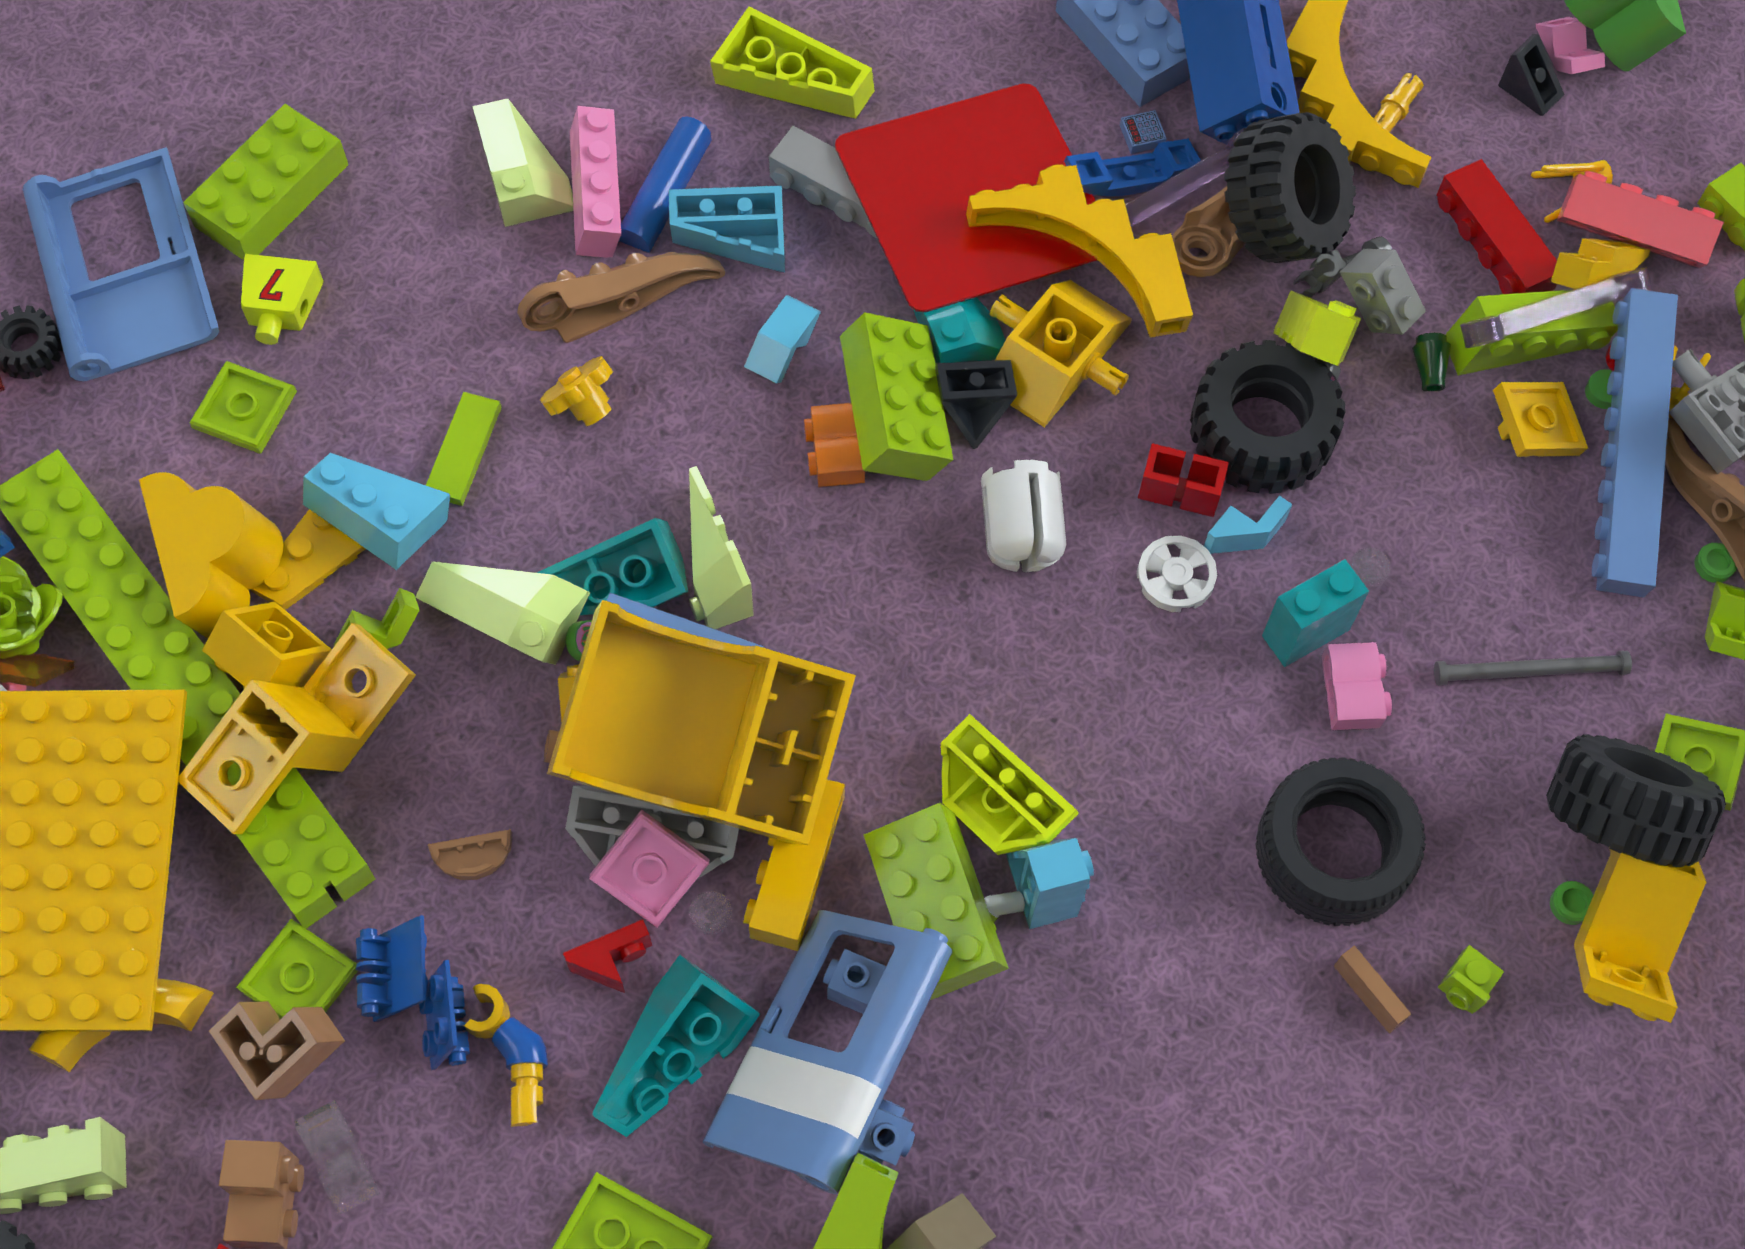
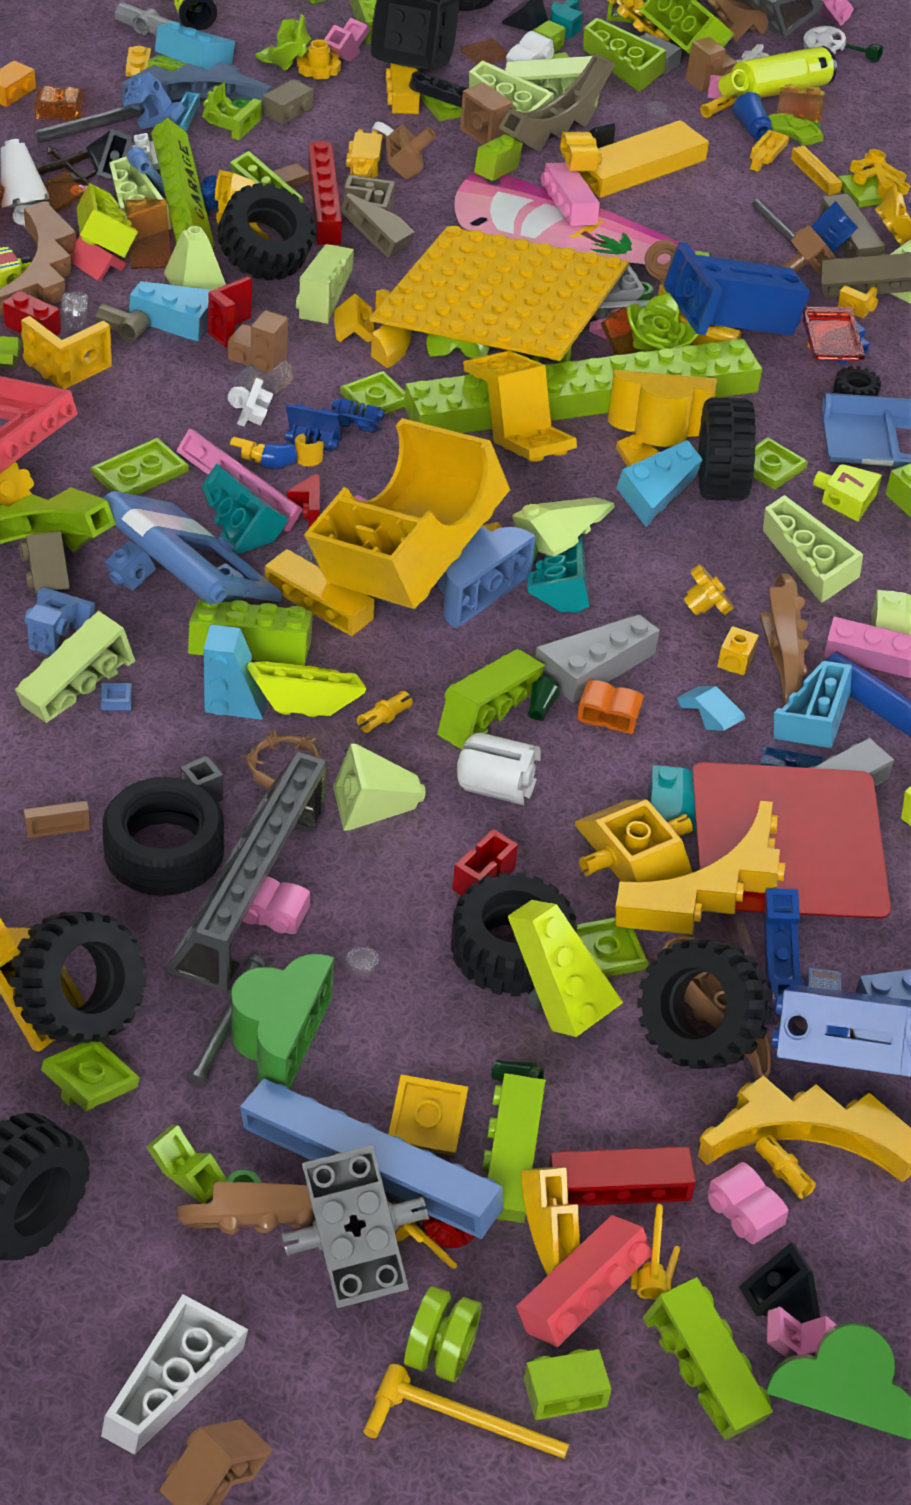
camera: 110 degrees right, 20 degrees down
yellow brick [202,602,332,689] -> none
medium nougat brick [209,1001,345,1100] -> none
lime slope [334,588,420,649] -> none
lime tile [426,392,502,506] -> none
yellowish green wedge [689,466,754,629] -> none
lime brick [840,312,954,481] -> none
black slope [935,360,1017,449] -> none
white piece [1137,536,1217,612] -> none
medium azure slope [1204,496,1292,554] -> none
teal brick [1262,559,1369,667] -> none
dark grey bar [1293,236,1392,298] -> none
light grey brick [1340,249,1426,335] -> none
lime bracket [1437,945,1504,1014] -> none
piece [1460,267,1652,348] -> none
none -> yellowish green wedge [15,611,135,723]
none -> medium blue tile [24,587,96,655]
none -> medium blue tile [101,683,132,710]
none -> dark grey window [166,752,326,992]
none -> bright pink tile [176,428,303,532]
none -> dark grey brick [180,755,223,802]
none -> white hips [228,378,273,426]
none -> bright green brick [231,954,334,1090]
none -> medium nougat piece [240,730,331,789]
none -> yellowish green slope [333,744,425,831]
none -> yellow panel [334,293,375,342]
none -> yellow pin [357,691,413,733]
none -> lime wedge [437,649,545,750]
none -> dark green cone [528,676,560,721]
none -> light grey wedge [535,614,660,703]
none -> lime tile [576,917,649,977]
none -> lime wedge [642,1277,773,1441]
none -> black tyre [698,397,756,501]
none -> bright pink brick [708,1162,789,1245]
none -> yellow brick [717,626,759,676]
none -> clear blue piece [760,746,822,768]
none -> yellowish green wedge [763,495,863,603]

